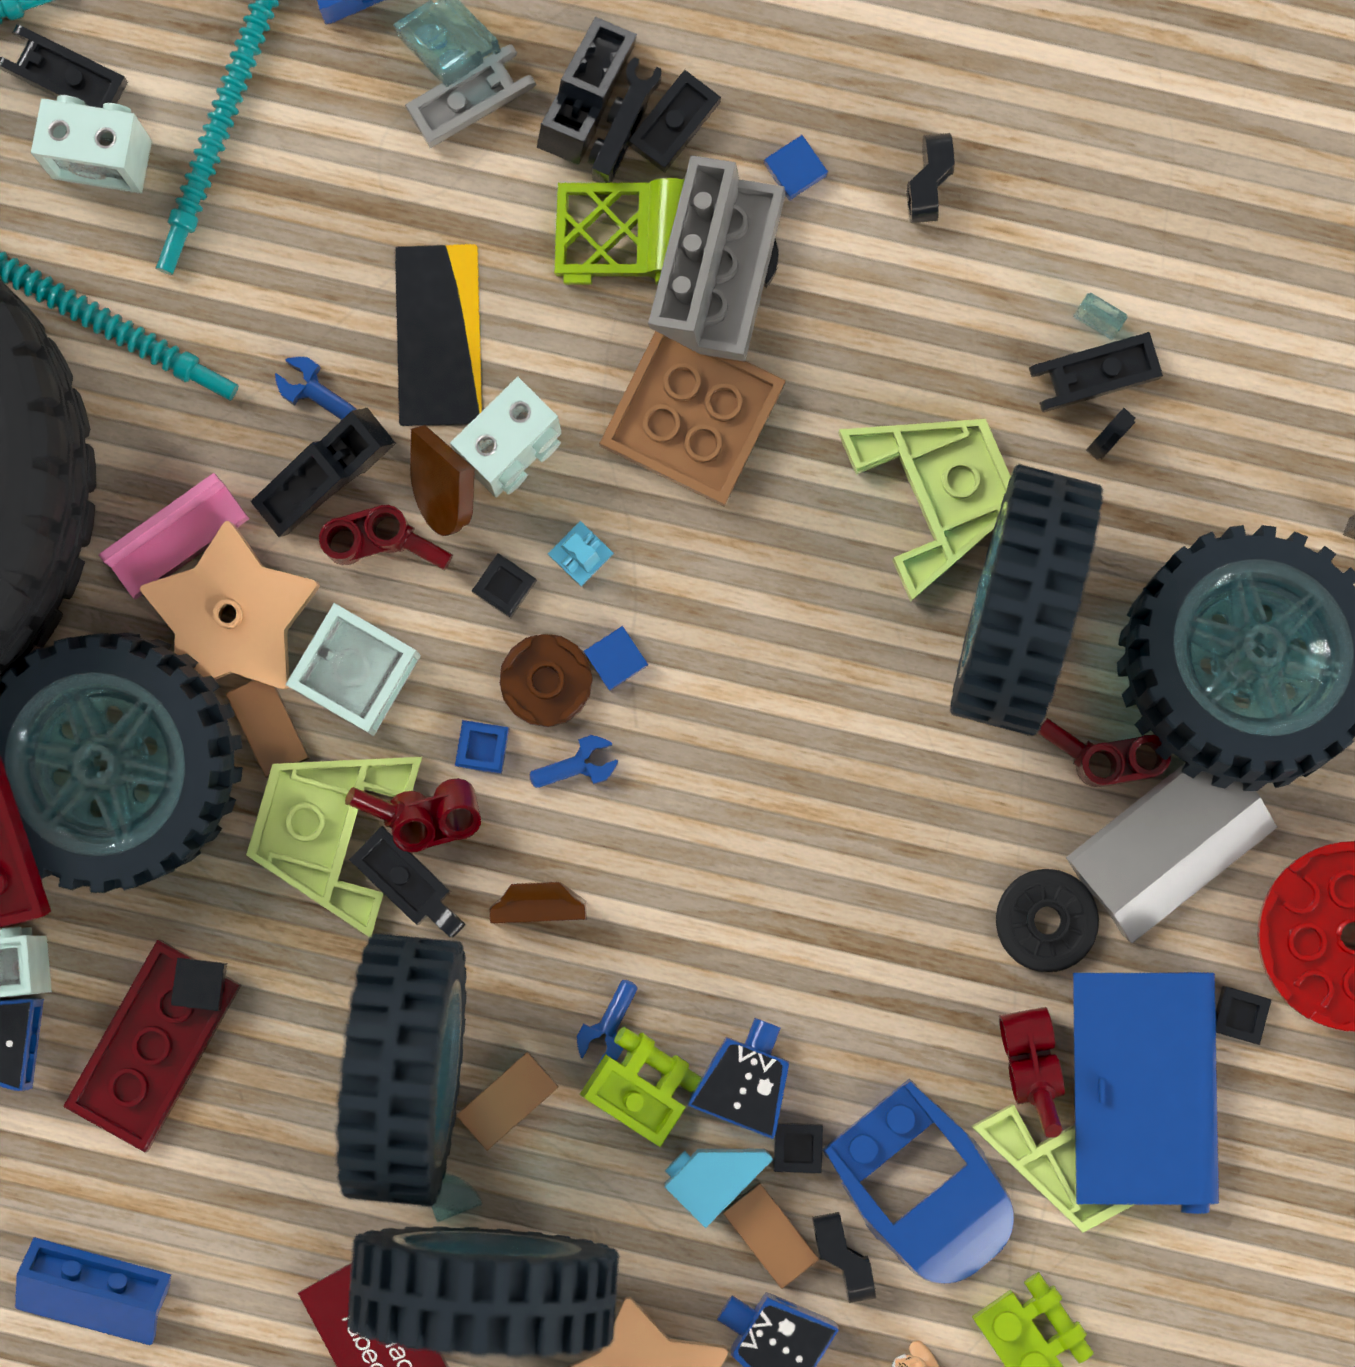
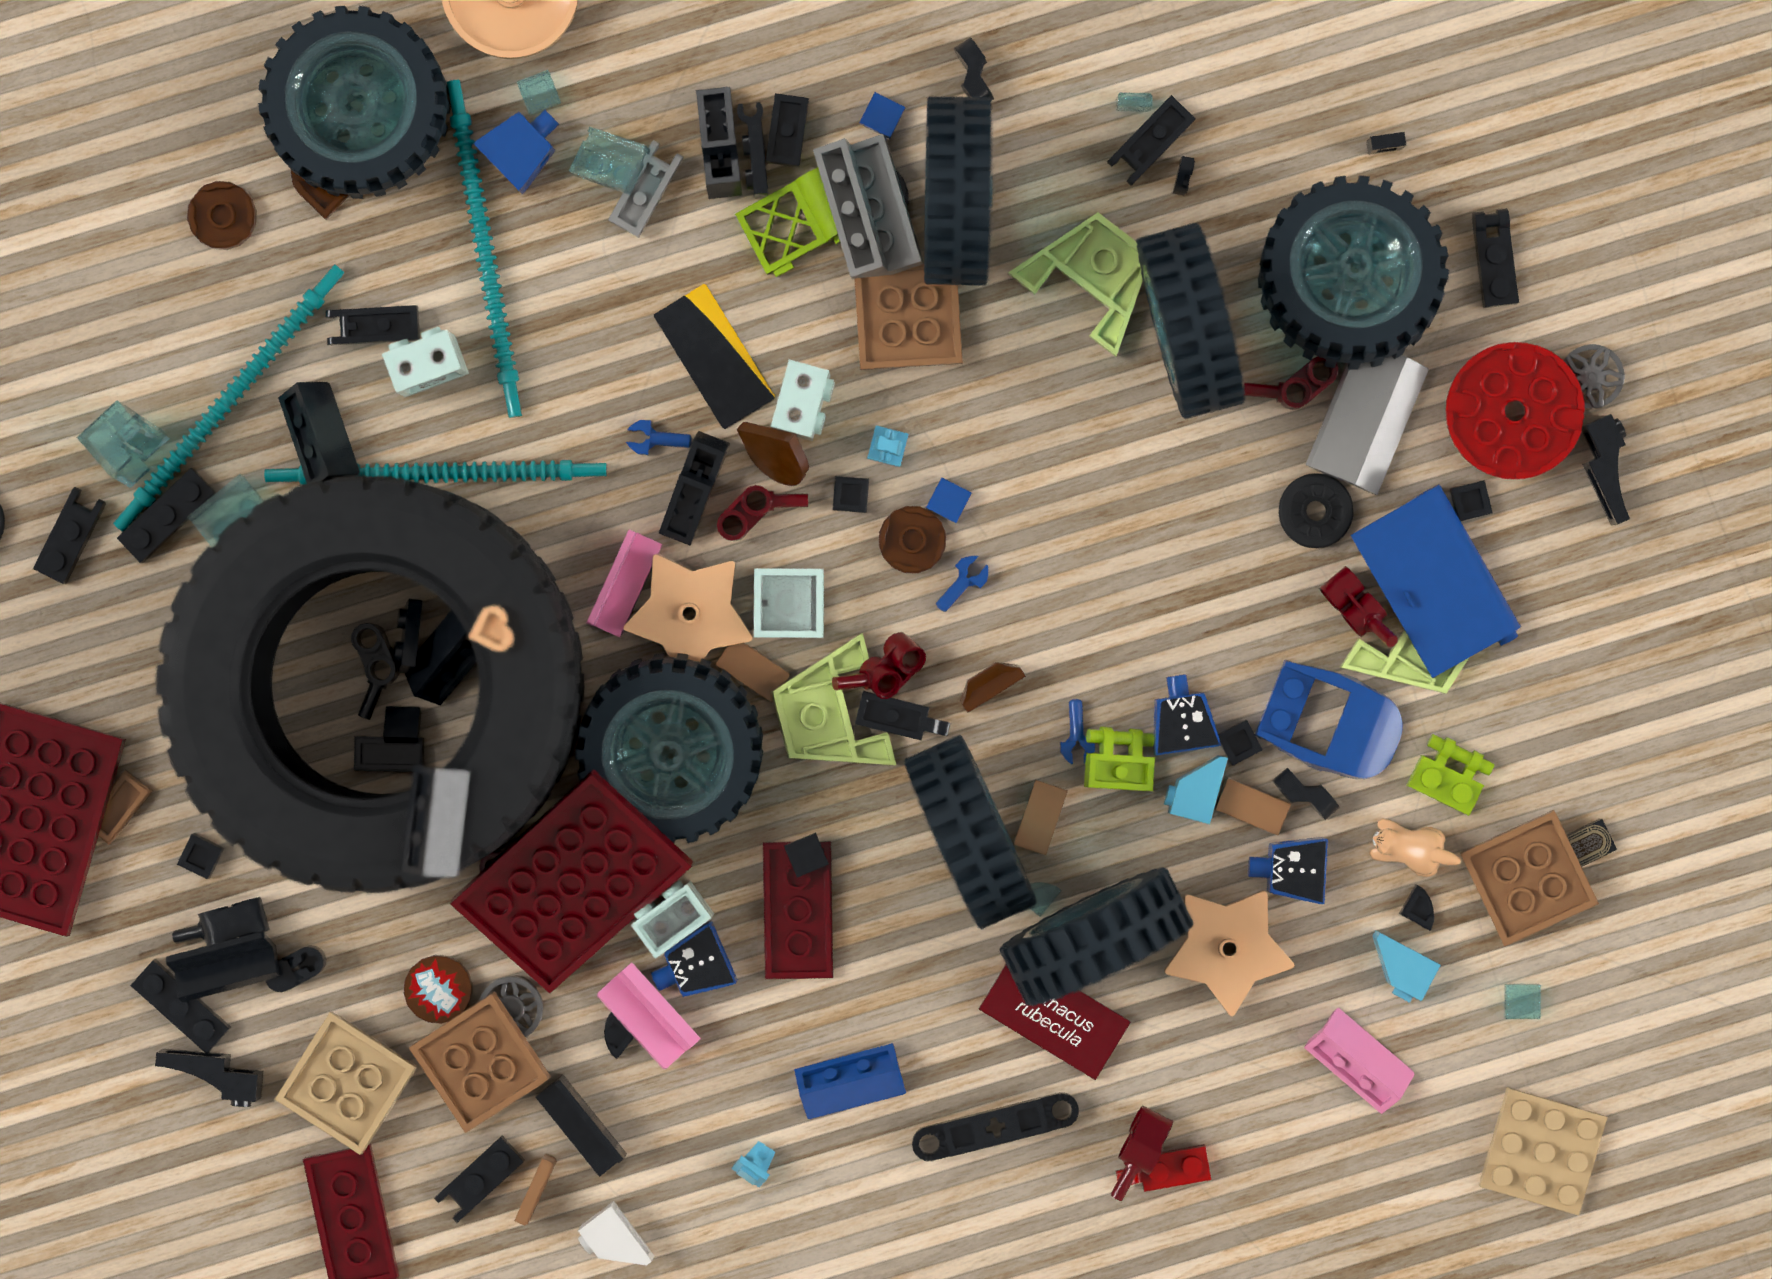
camera: 30 degrees left, 5 degrees up
blue tile [455,720,510,774] -> none
none -> black wheel [924,96,993,286]

